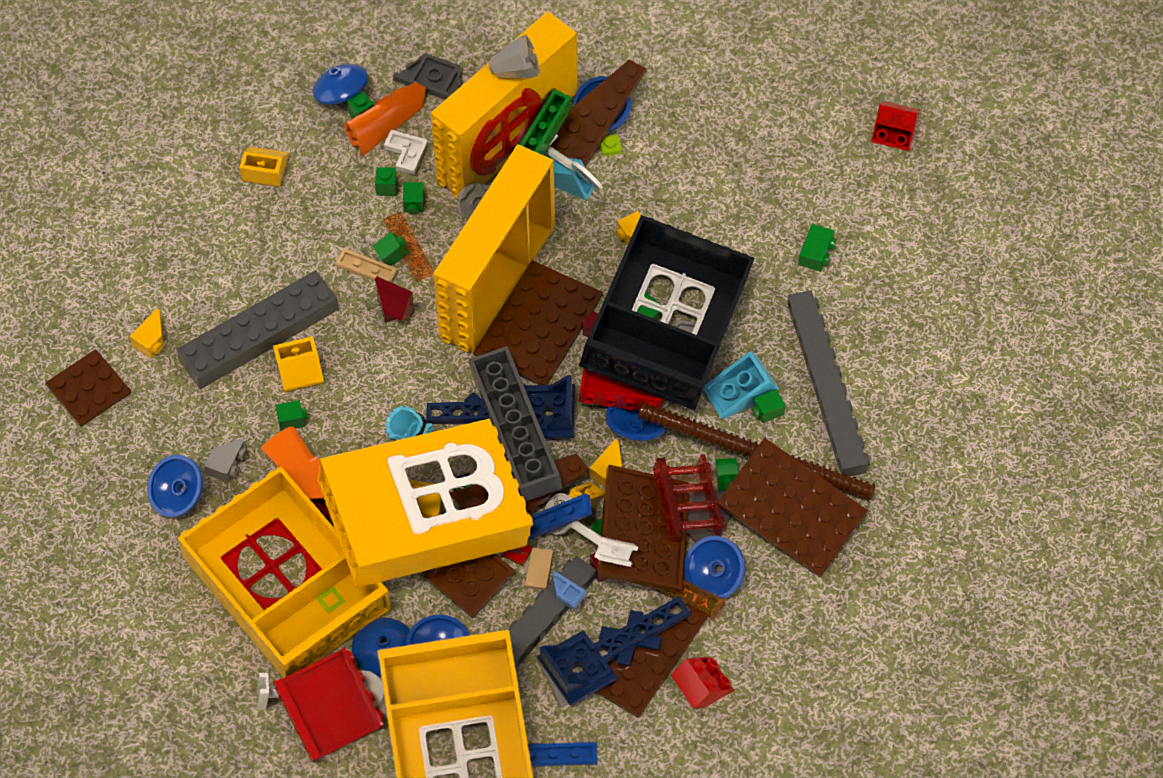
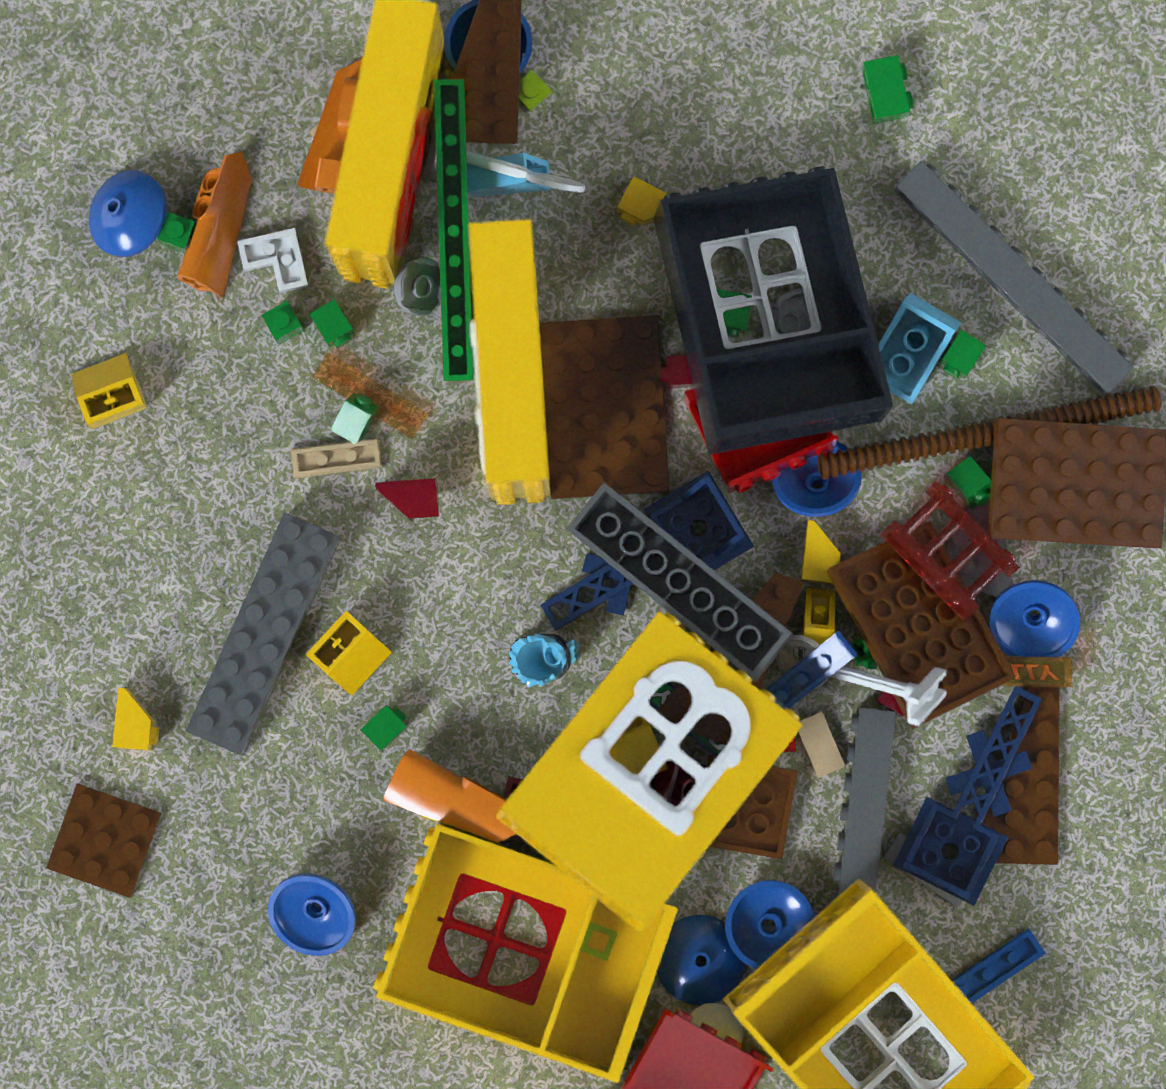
camera: 30 degrees left, 25 degrees up
light grey slope [204,439,247,483] -> none
dark grey wing [393,53,461,100] -> none
light grey cone [489,35,540,78] -> none
medium blue tile [553,570,587,610] -> none
red slope [671,657,734,709] -> none

